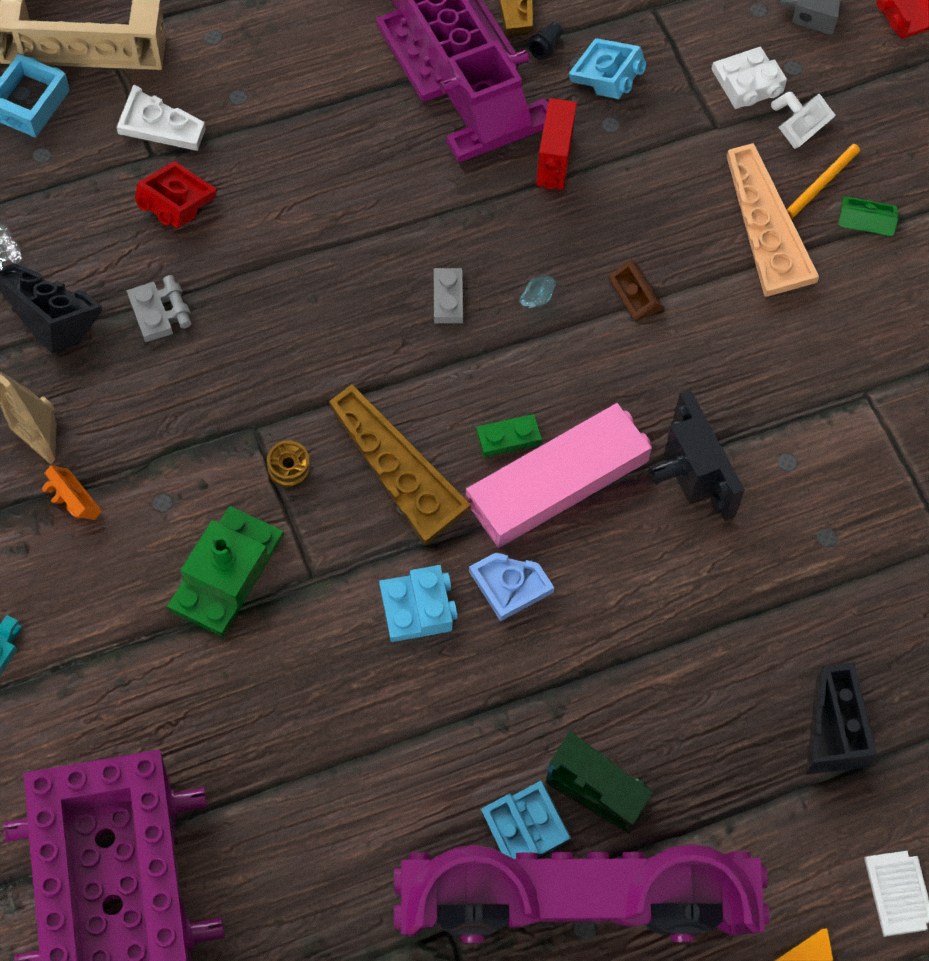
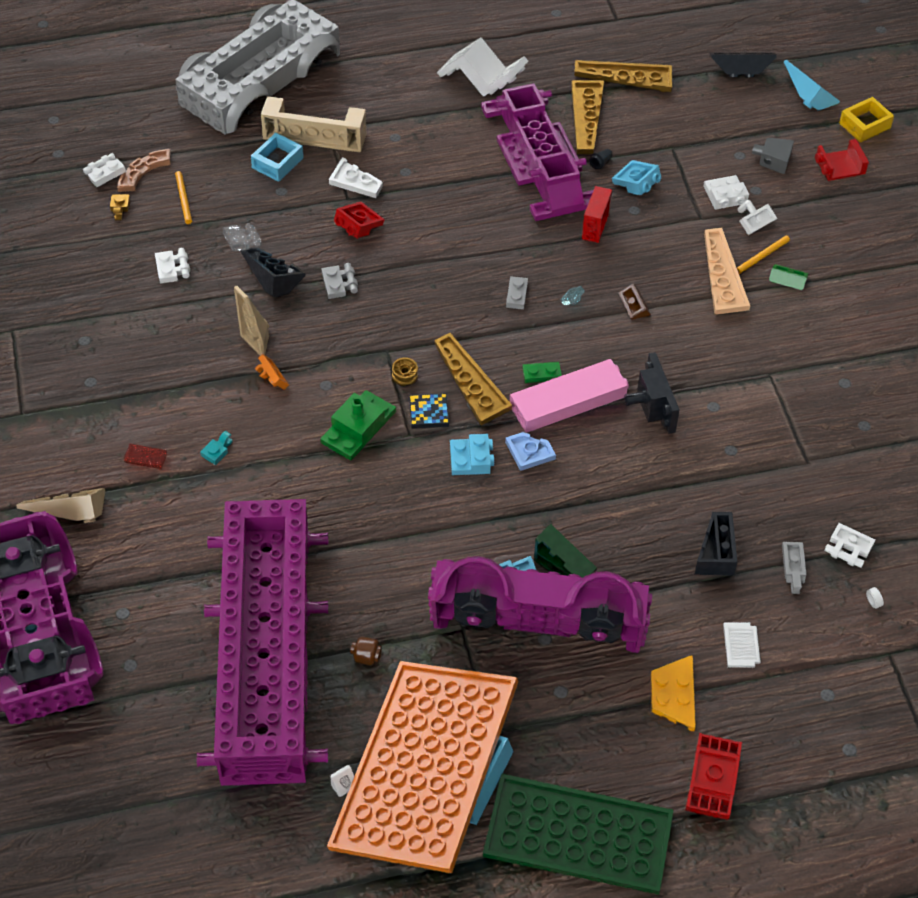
camera: 10 degrees right, 10 degrees down
none -> tile [409,393,449,429]

